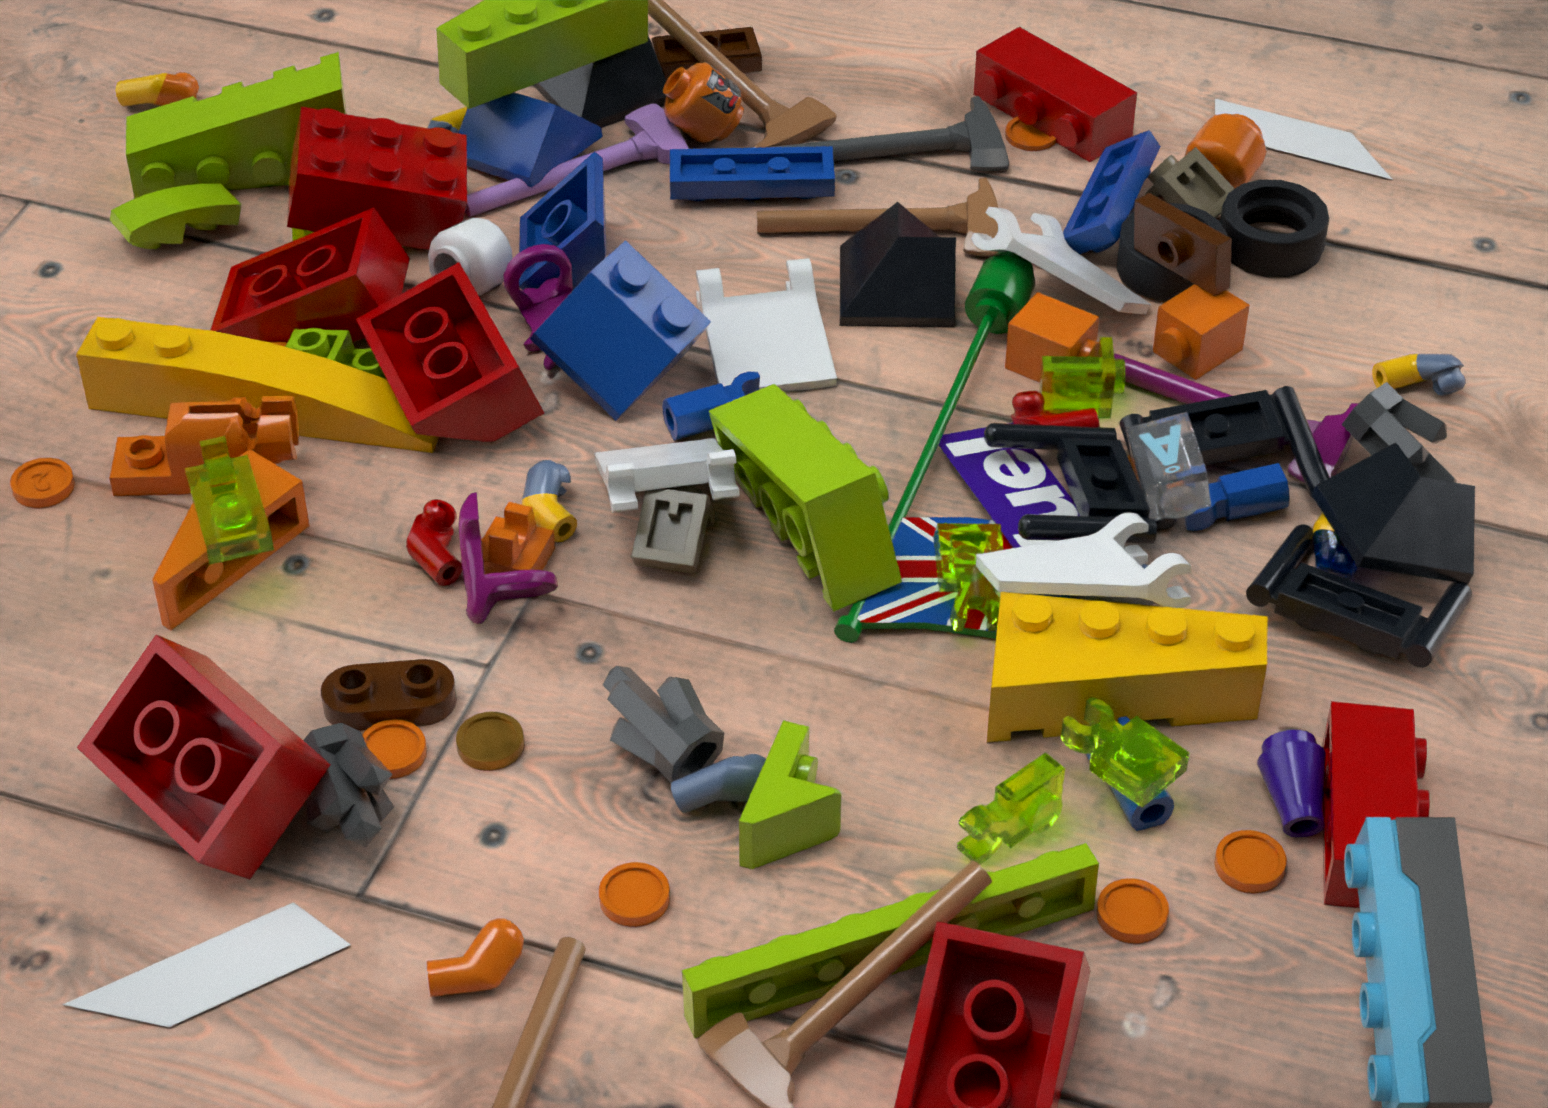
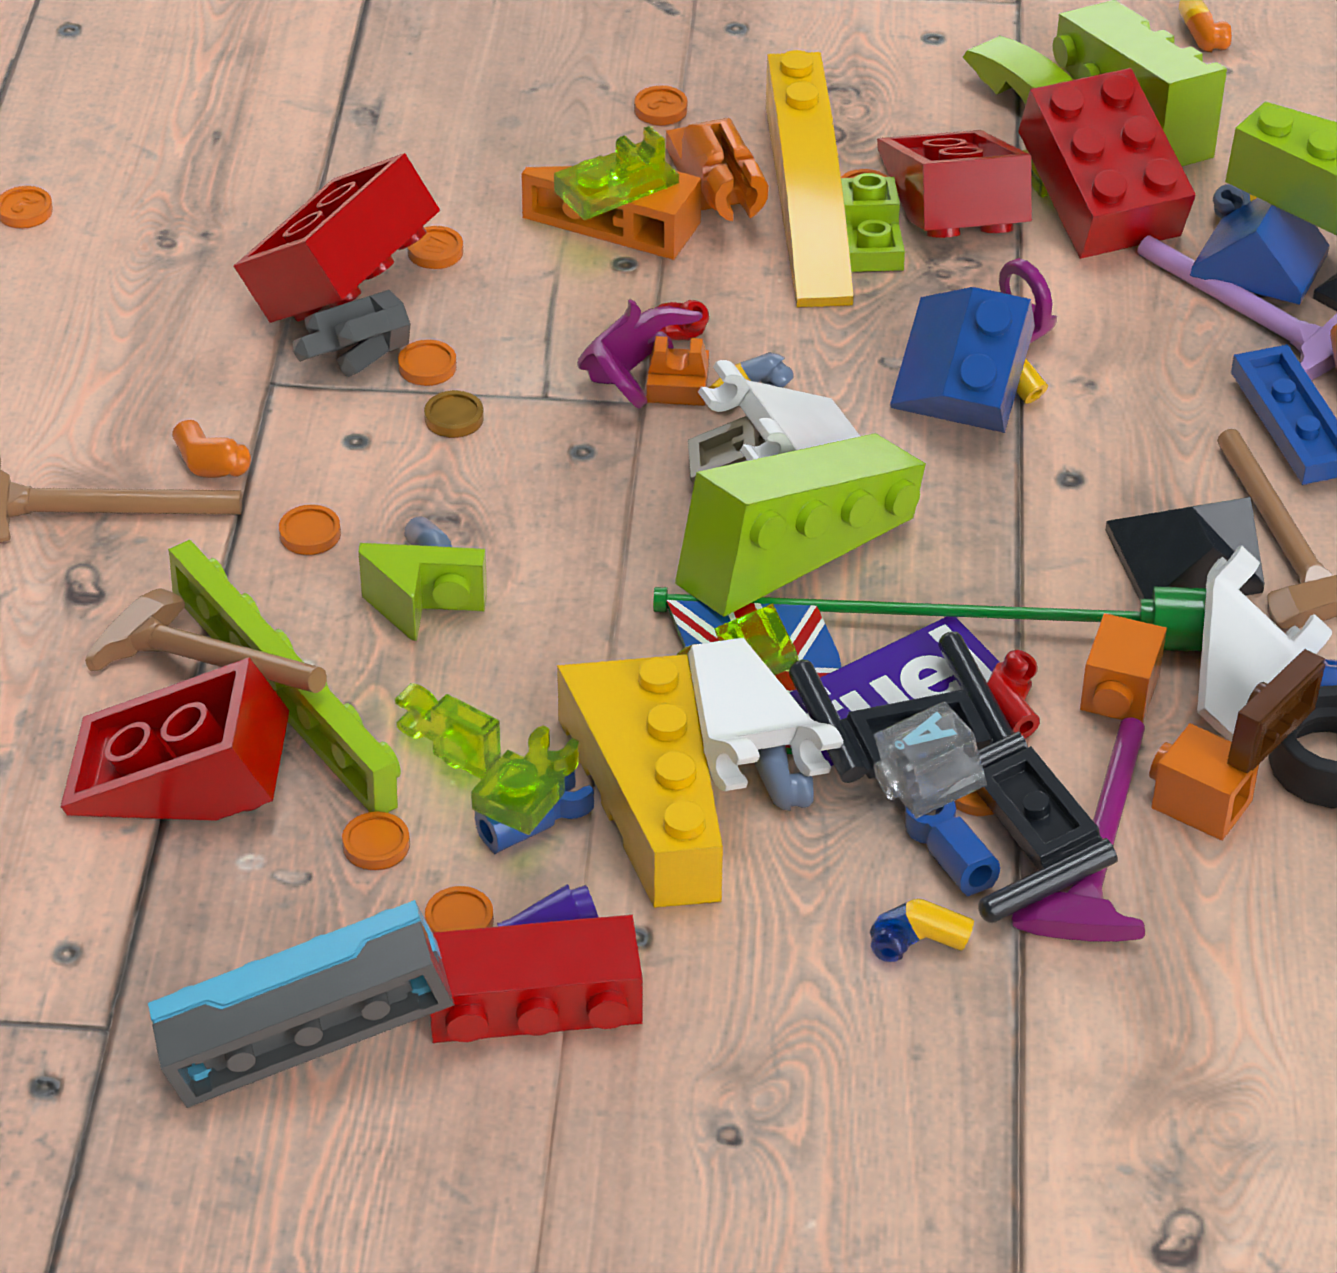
camera: 75 degrees right, 0 degrees up
white sticker [63,902,351,1028] -> none
reddish brown plate [321,659,457,731] -> none
red slope [356,262,545,443] -> none
white head [428,218,513,296] -> none
blue slope [519,151,607,290] -> none
dark grey rock [603,666,724,783] -> none
blue bar [662,371,760,441] -> none
white flag [696,258,837,392] -> none
clear neon green bracket [1039,337,1125,418] -> none
black plate [1246,524,1472,668] -> none
black slope [1312,443,1475,584] -> none
dark grey rock [1342,382,1457,483] -> none
arm [1372,354,1466,396] -> none

